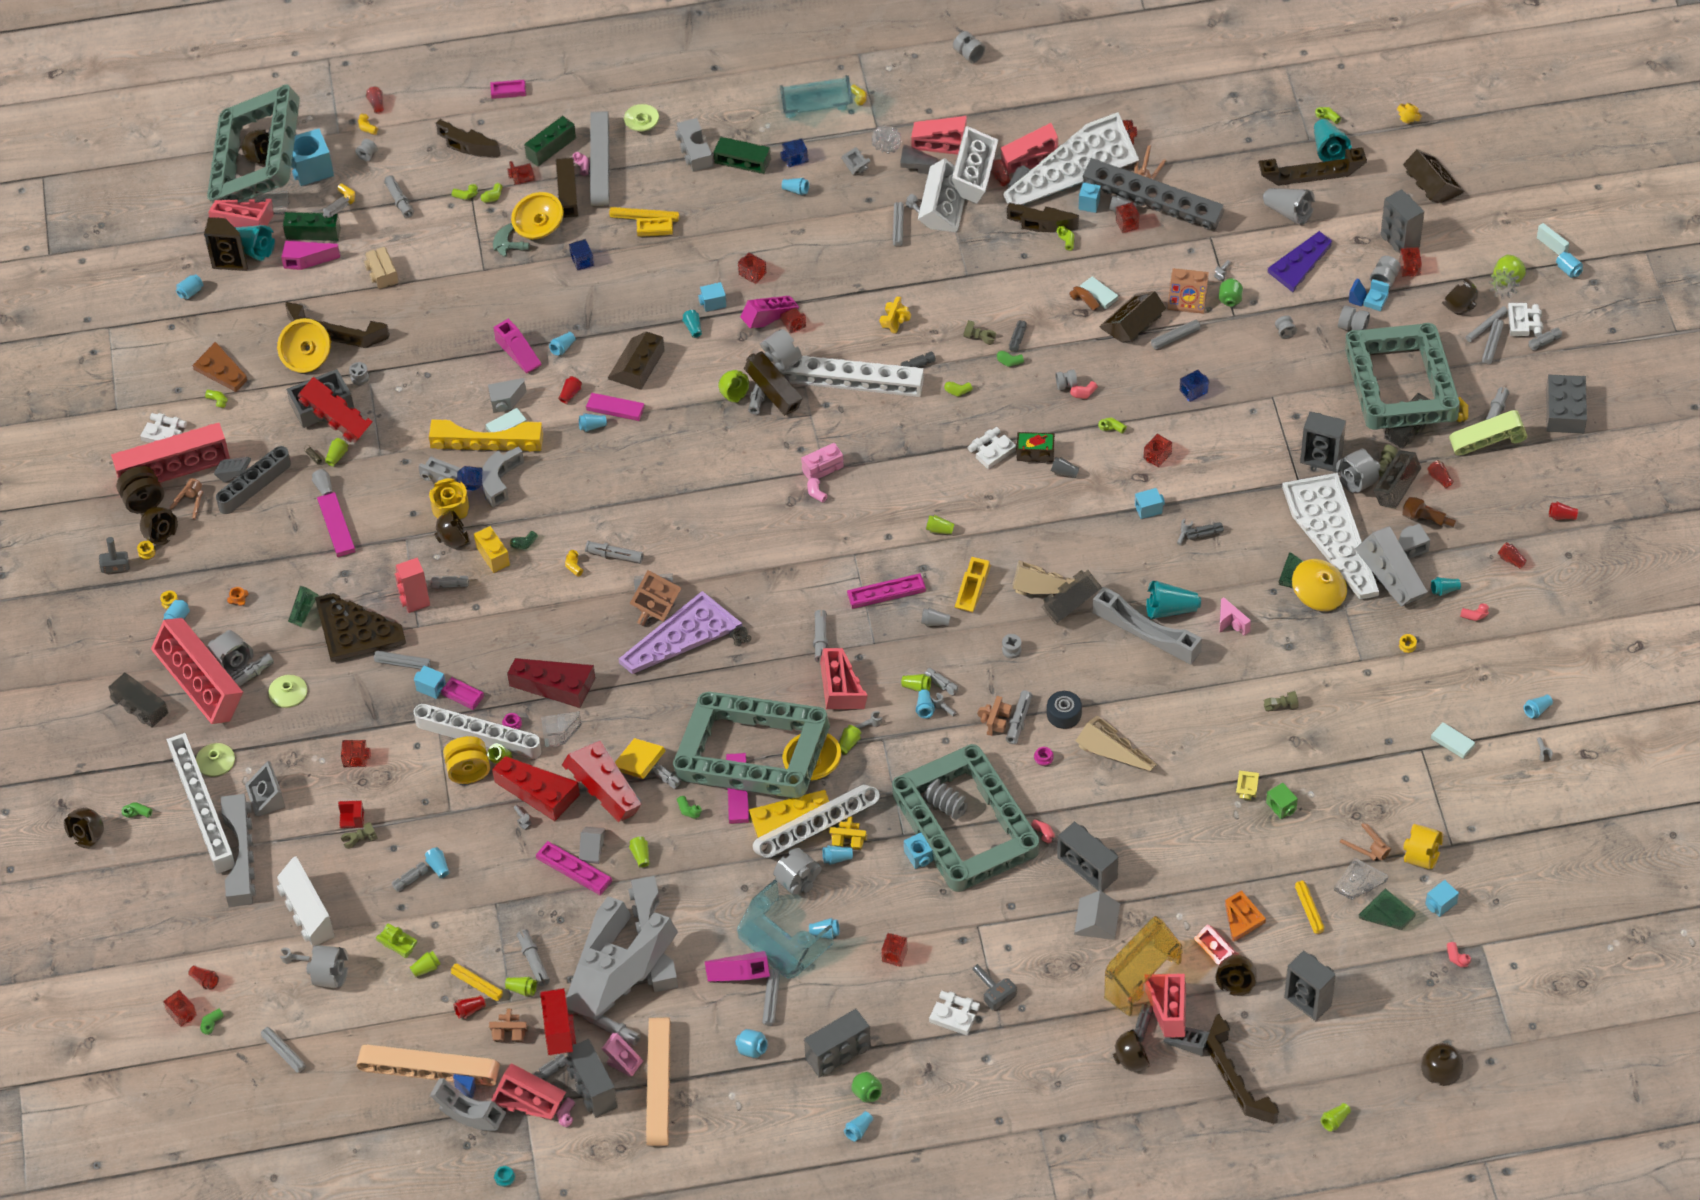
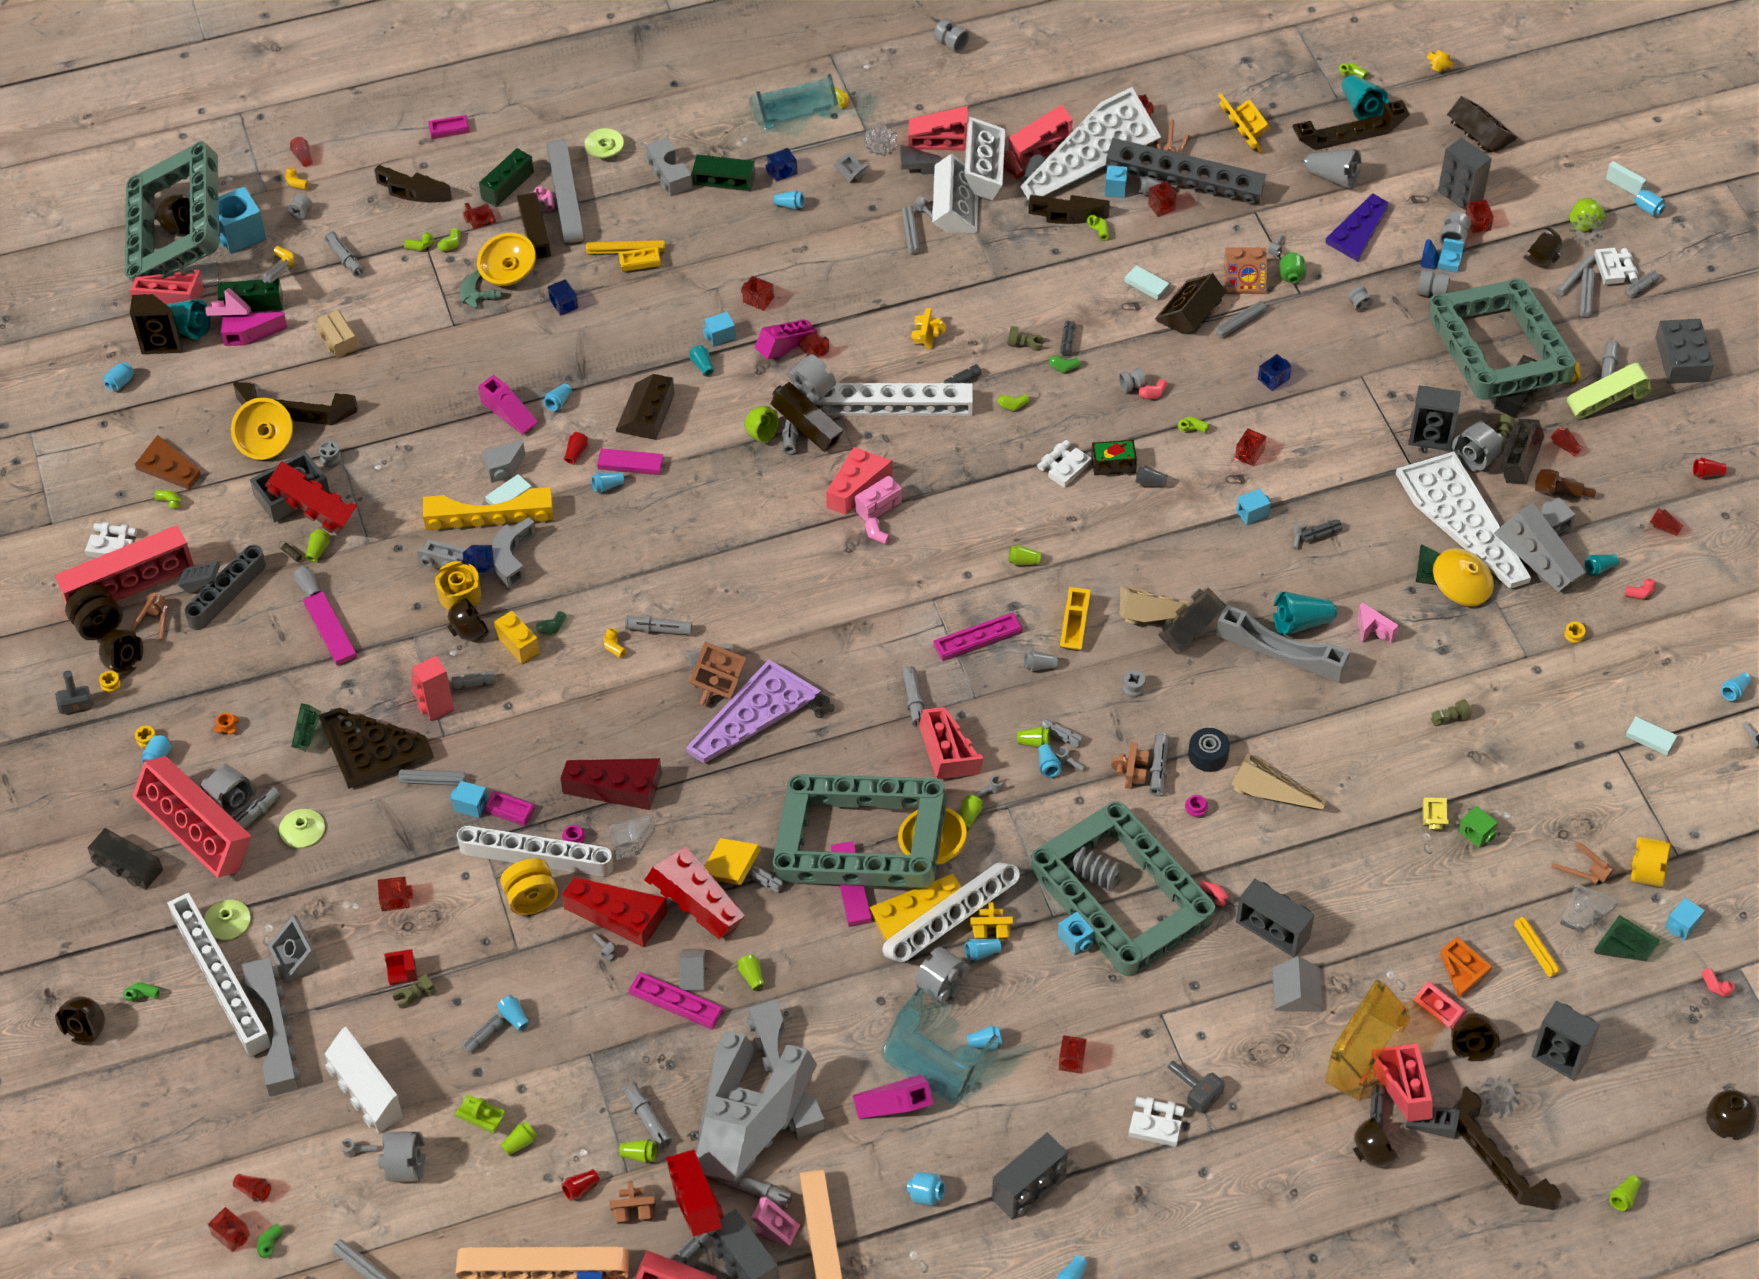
camera: 10 degrees left, 0 degrees up
yellow axle [451,963,503,1001] -> none
lime cone [487,744,512,763] -> none
bright green arm [677,796,702,819] -> none
light grey axle [762,969,780,1026] -> none
bright green head [851,1072,882,1103] -> none
dark orange arm [1069,286,1100,311] -> none
none -> bright pink slope [206,288,251,316]
none -> coral wedge [826,447,892,515]
none -> yellow bracket [1218,93,1270,154]
none -> clear gear [1479,1076,1522,1119]

